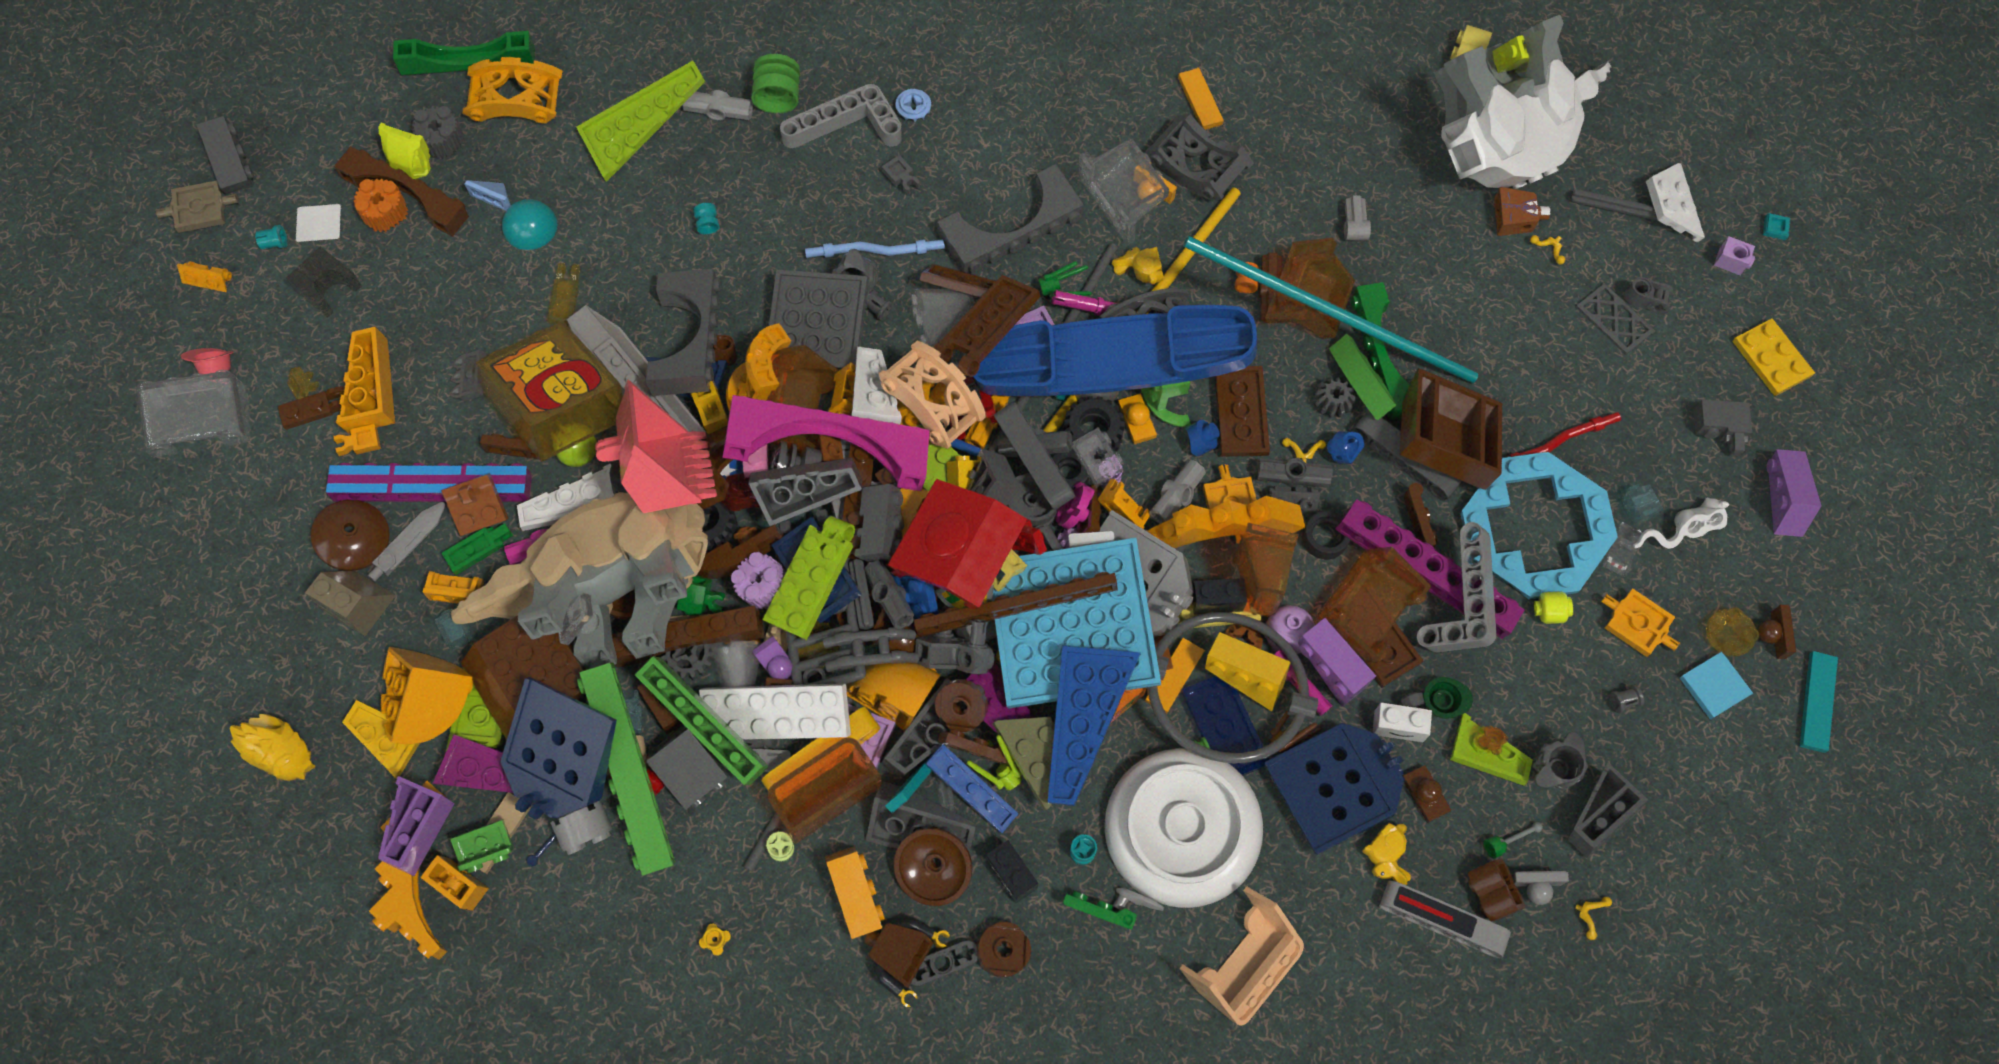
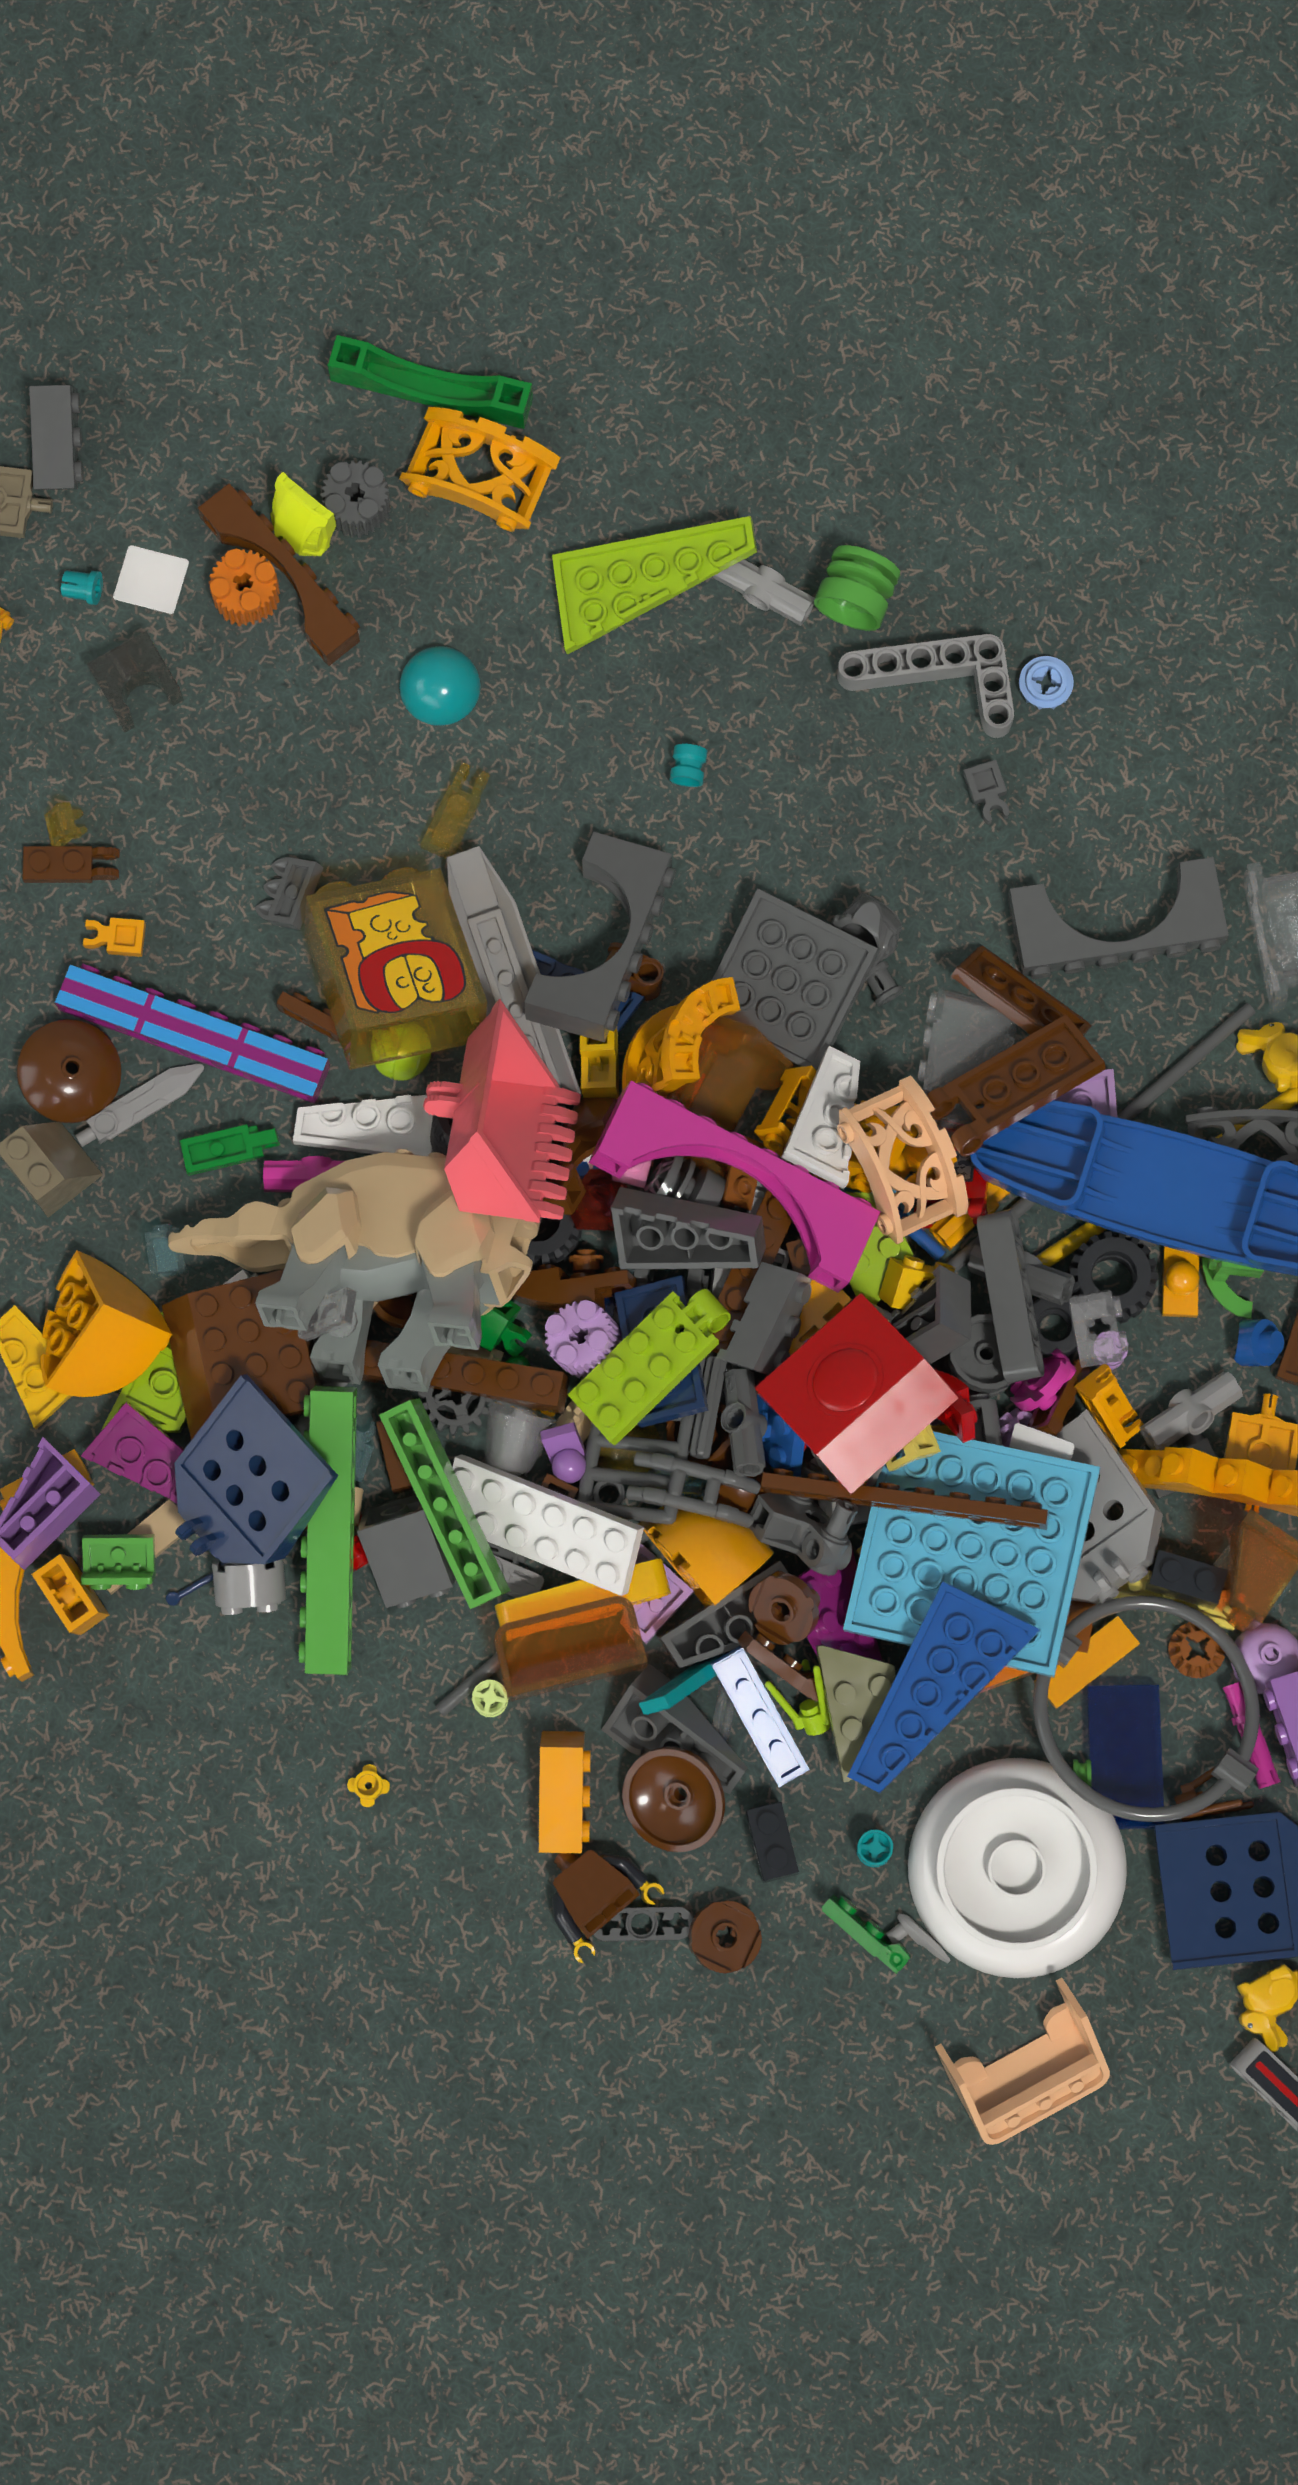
camera: 25 degrees right, 10 degrees up
light orange wedge [336,327,395,434] -> none
light orange hinge [423,571,484,604] -> none
dark orange hinge [441,473,508,536] -> none
light blue slope [465,180,511,210] -> none
light blue bar [805,239,944,258] -> none
green plant [1039,261,1092,299] -> none
dark pink pin [1052,290,1118,316] -> none
yellow wedge [1205,632,1291,711] -> none

